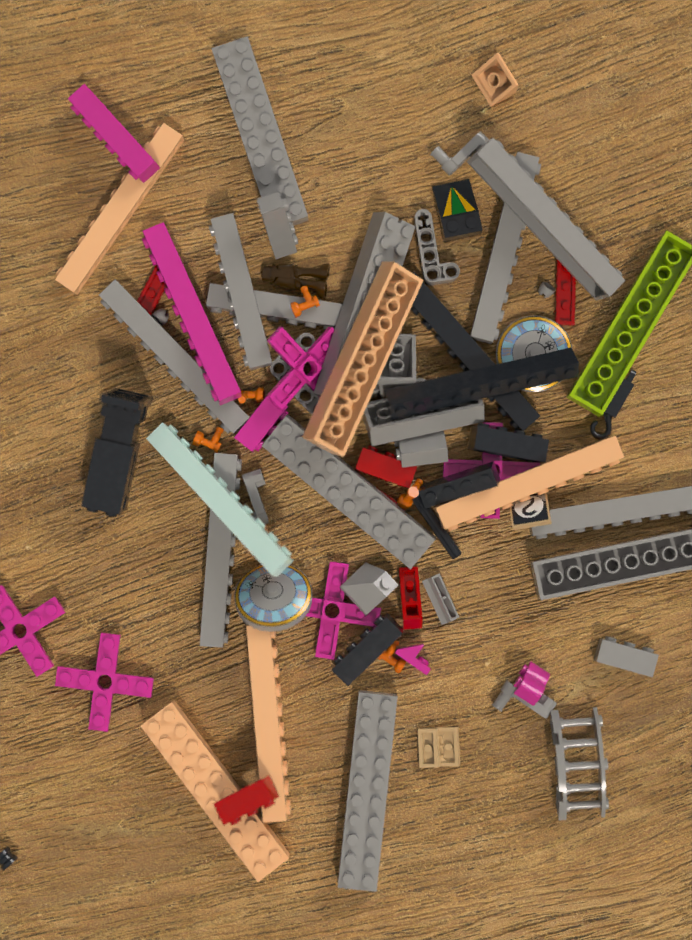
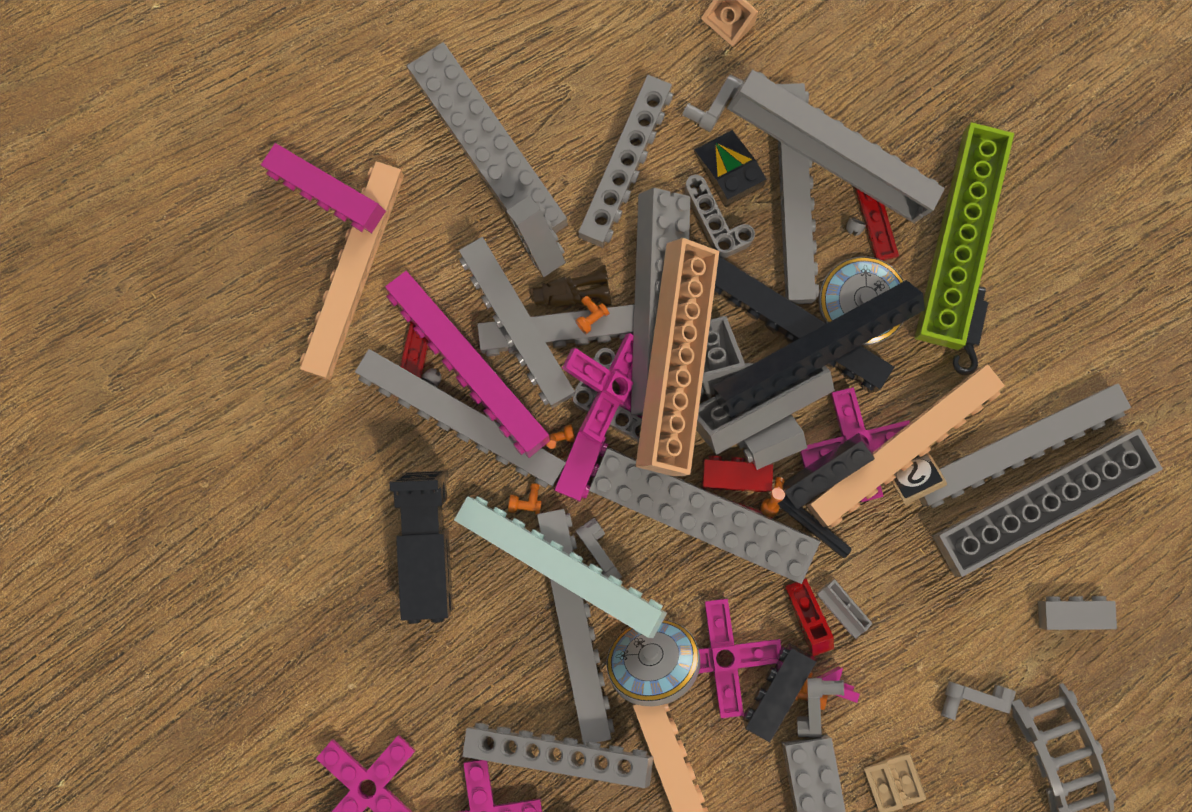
camera: 15 degrees left, 5 degrees down
light grey slope [340,562,398,615] -> none
black brick [468,423,549,463] -> none
dark pink brick [513,661,550,706] -> none
none -> light grey brick [462,723,653,789]
none -> light grey brick [578,75,674,248]
none -> light grey beam [797,678,844,738]

